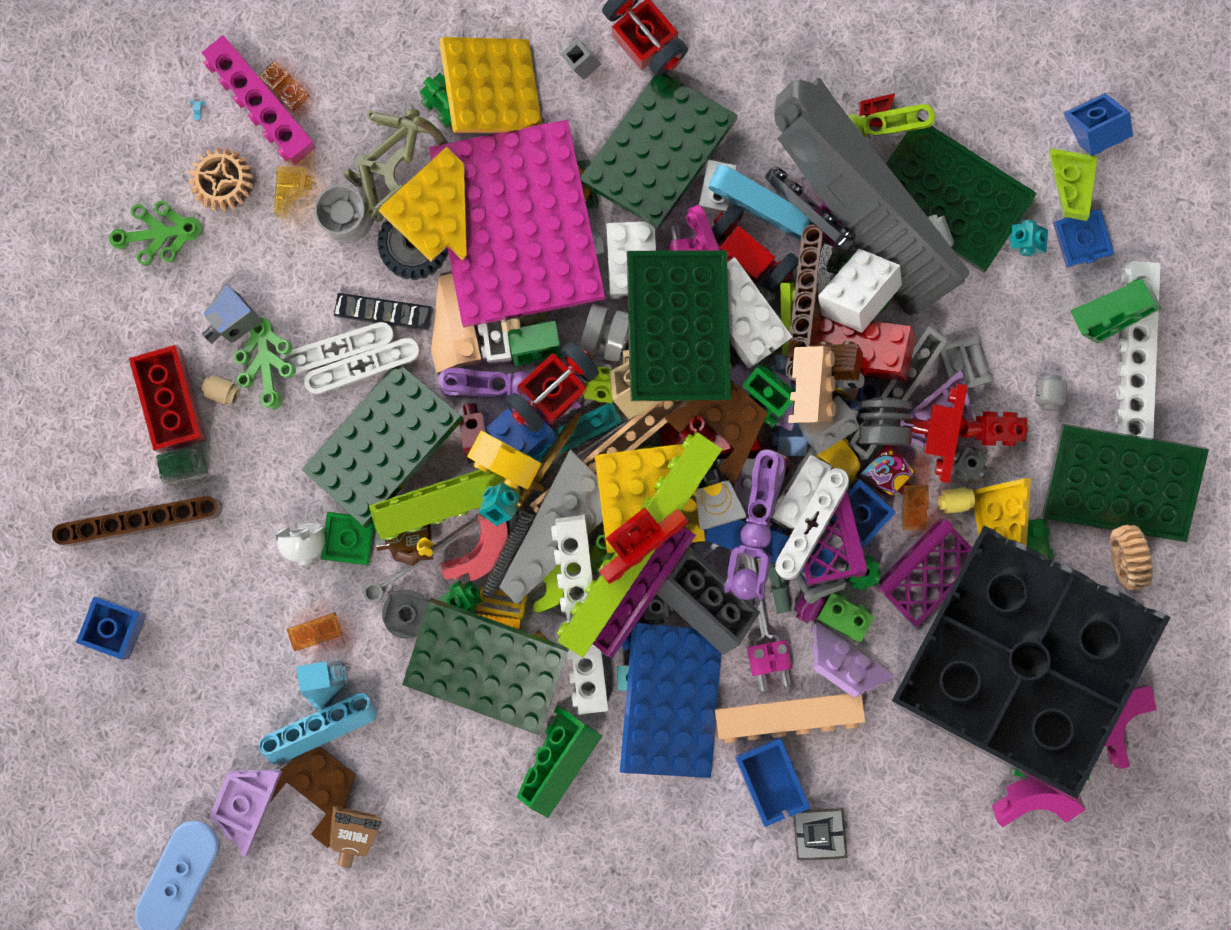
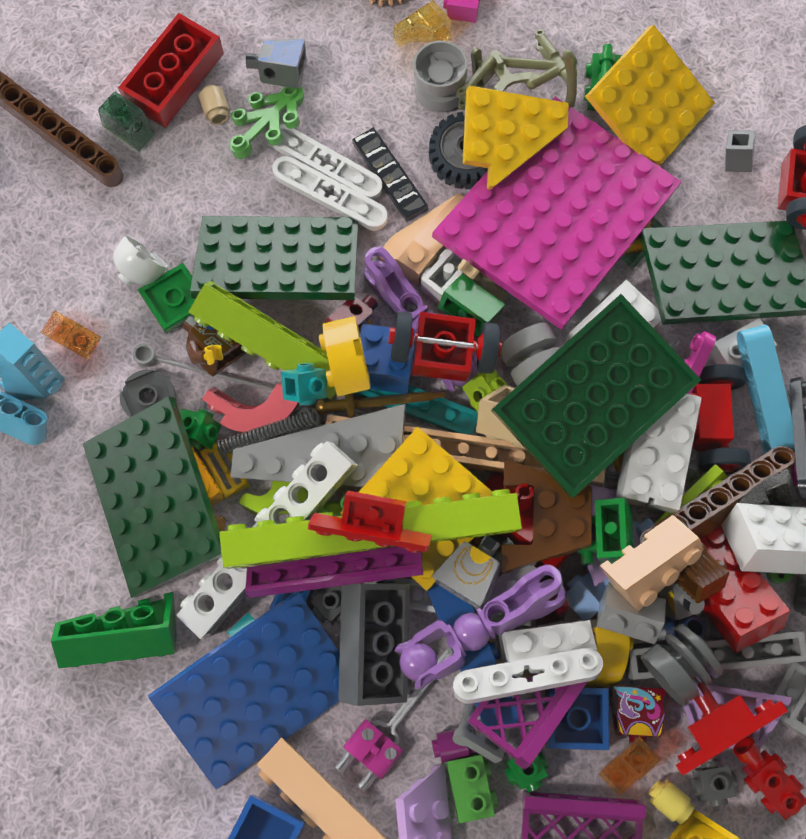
camera: 50 degrees right, 10 degrees down
sand green axle [769,566,792,614] -> none

